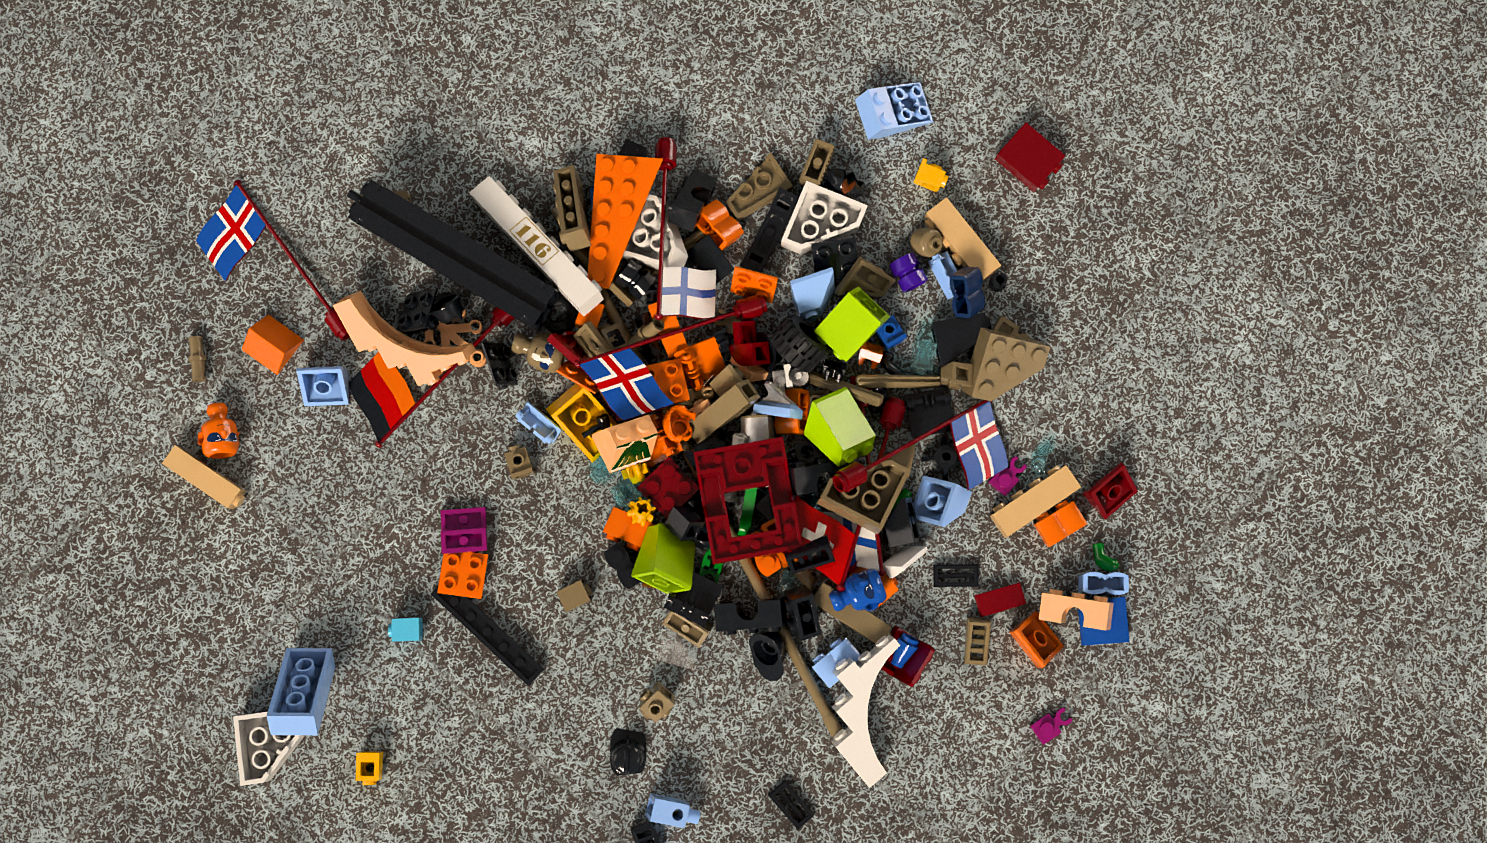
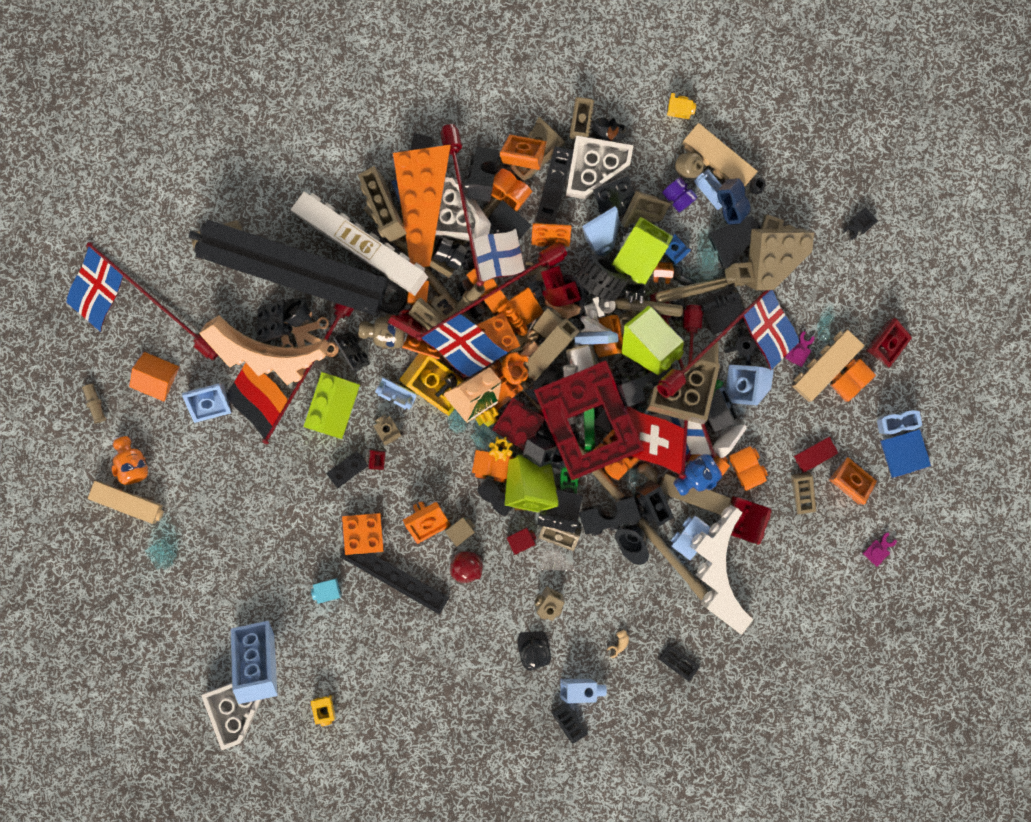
camera: 15 degrees left, 5 degrees up
magenta slope [440,507,487,554] -> none
black slope [785,535,835,574] -> none
light blue slope [855,82,933,140] -> none
blue cone [891,633,919,669] -> none
black tile [933,564,979,587] -> none
dark red brick [995,122,1066,192] -> none
light nougat arch [1039,589,1114,630] -> none
green arm [1092,543,1119,572] -> none
none -> clear light blue brick [145,539,177,570]
none -> lime slope [303,372,360,439]
none -> black hinge [326,451,368,489]
none -> dark red slope [367,450,385,470]
none -> orange tile [403,501,451,544]
none -> dark red hair [449,551,483,583]
none -> orange slope [500,134,547,170]
none -> dark red brick [506,527,537,555]
none -> tan arm [606,630,629,658]
none -> orange brick [728,446,768,491]
none -> black plate [842,207,878,241]

